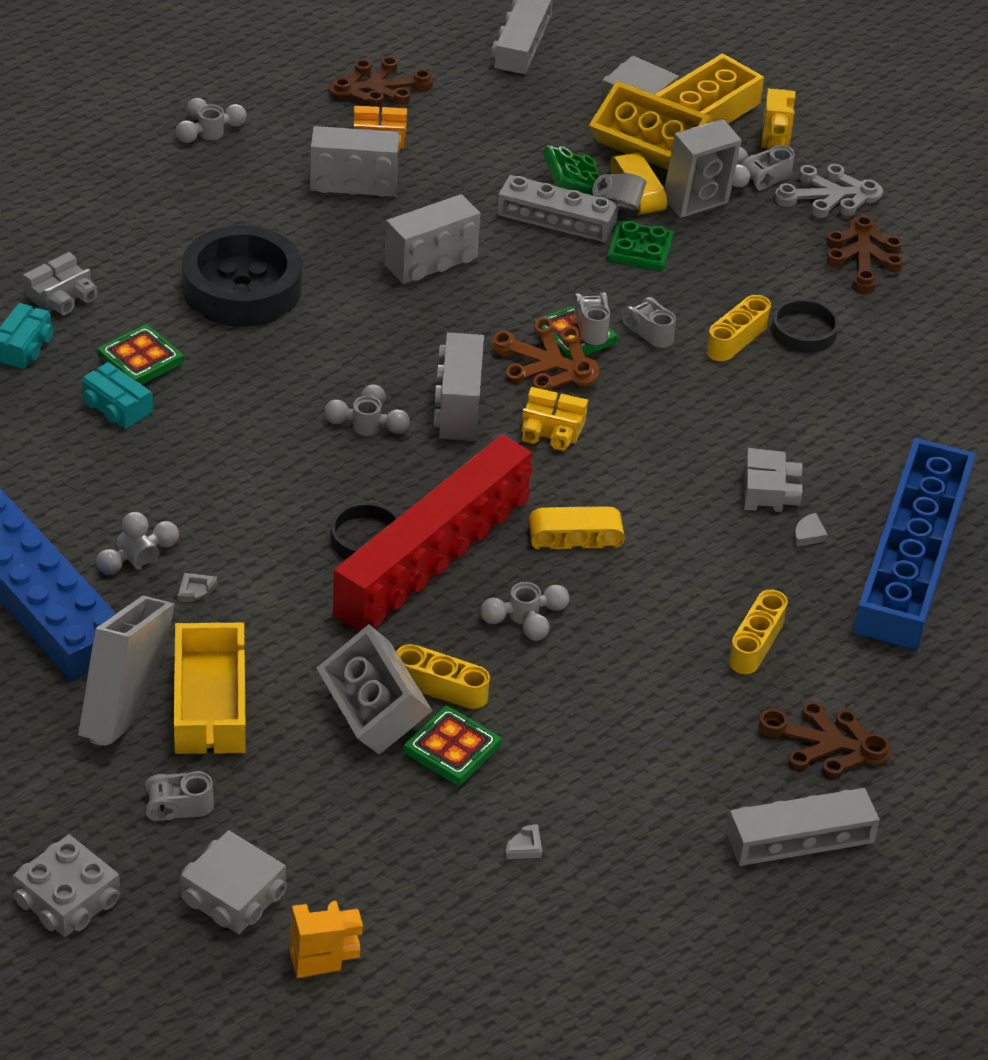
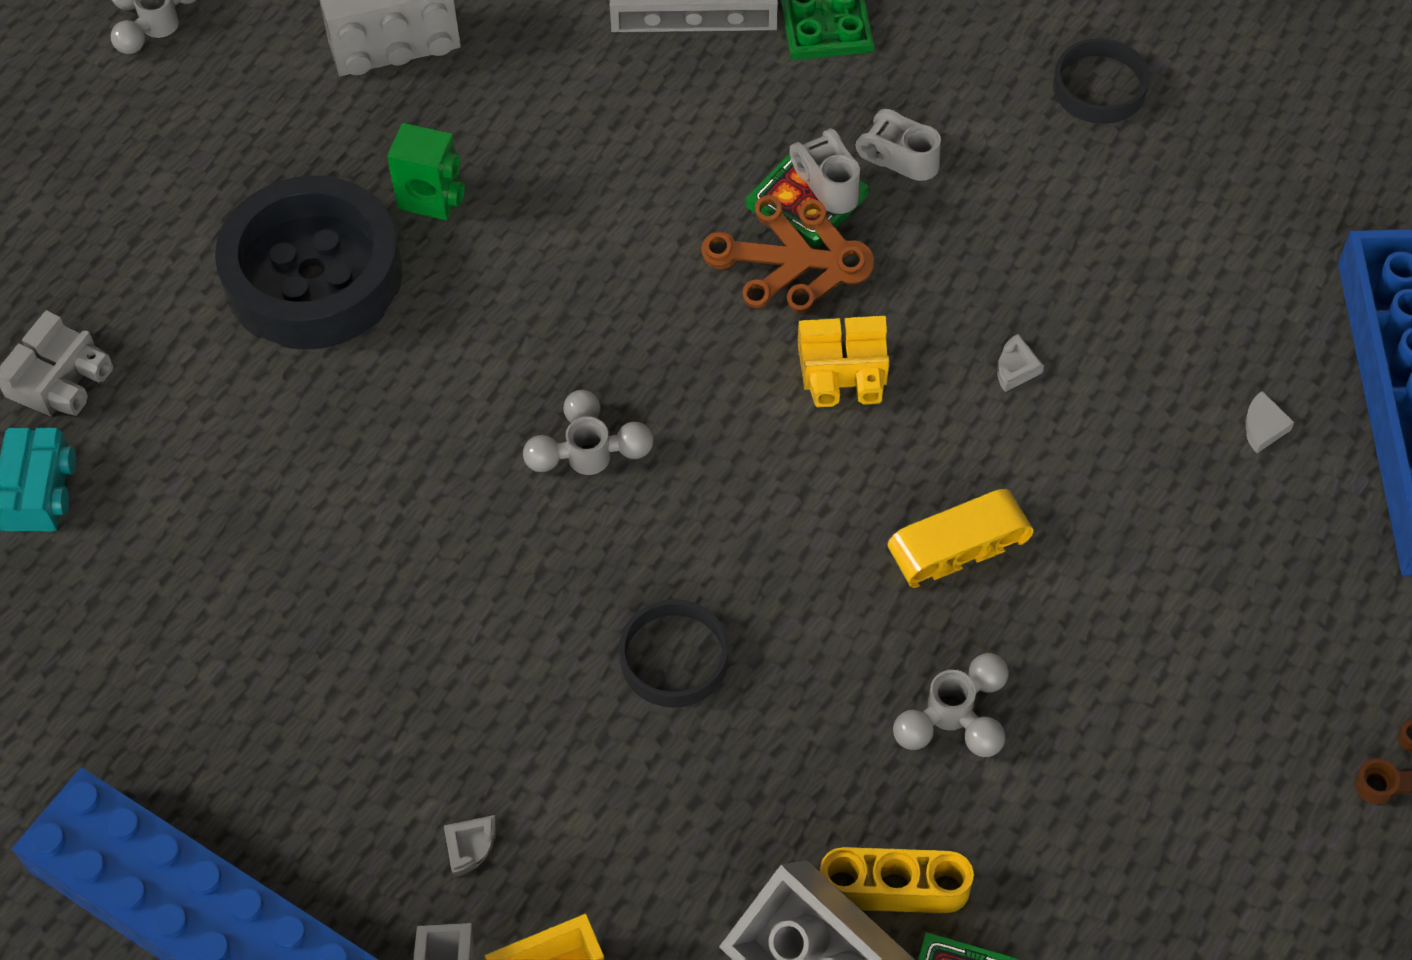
camera: 15 degrees left, 15 degrees up
teal brick [82,362,153,429] -> none
light grey piece [96,512,179,575] -> none
tile [97,324,184,385] -> none
red brick [332,435,532,632] -> none
light grey brick [385,194,481,284] -> none
light grey brick [434,332,484,441] -> none
yellow beam [706,295,771,361] -> none
yellow beam [729,590,788,674] -> none
light grey hips [744,448,803,512] -> none
none -> green brick [387,123,465,220]
none -> light grey tile [997,334,1044,392]

